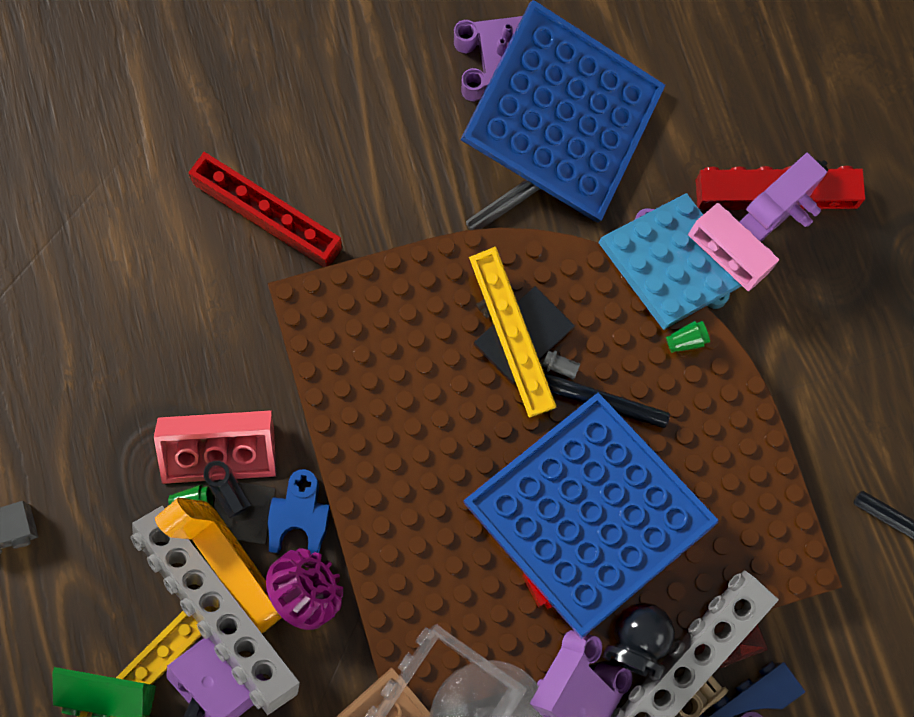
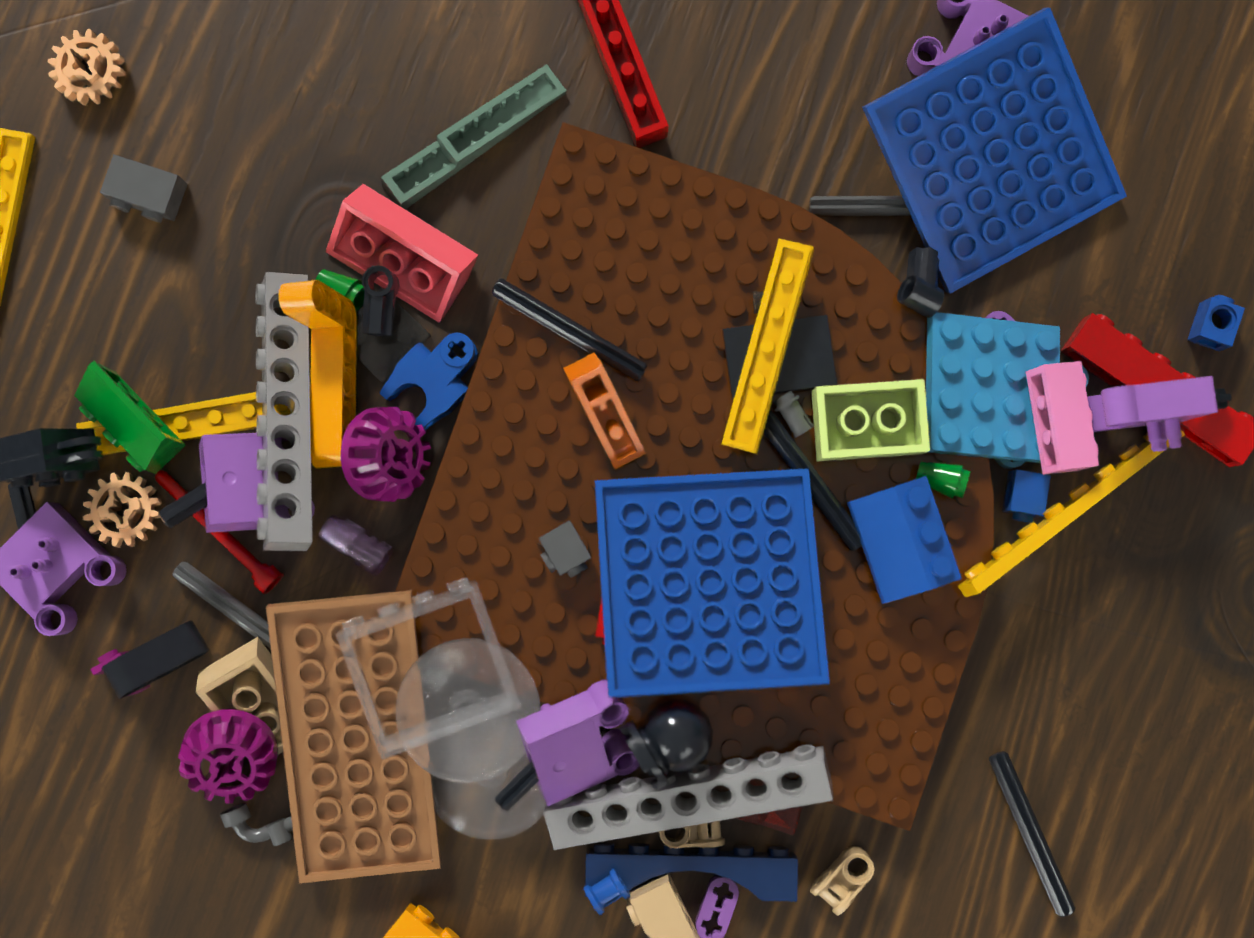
camera: 40 degrees right, 10 degrees up
none -> clear purple axle [318,515,394,576]
none -> sand green slope [381,64,567,210]
none -> black axle [492,278,647,381]
none -> dark grey brick [539,520,592,578]
none -> orange slope [563,352,646,470]
none -> tan piece [810,846,874,916]
none -> yellowish green brick [811,379,930,462]
none -> blue slope [847,476,962,604]
none -> black piece [897,247,944,318]
none -> yellow plate [958,430,1185,597]
none -> blue brick [1002,469,1051,523]
none -> blue brick [1187,295,1245,352]

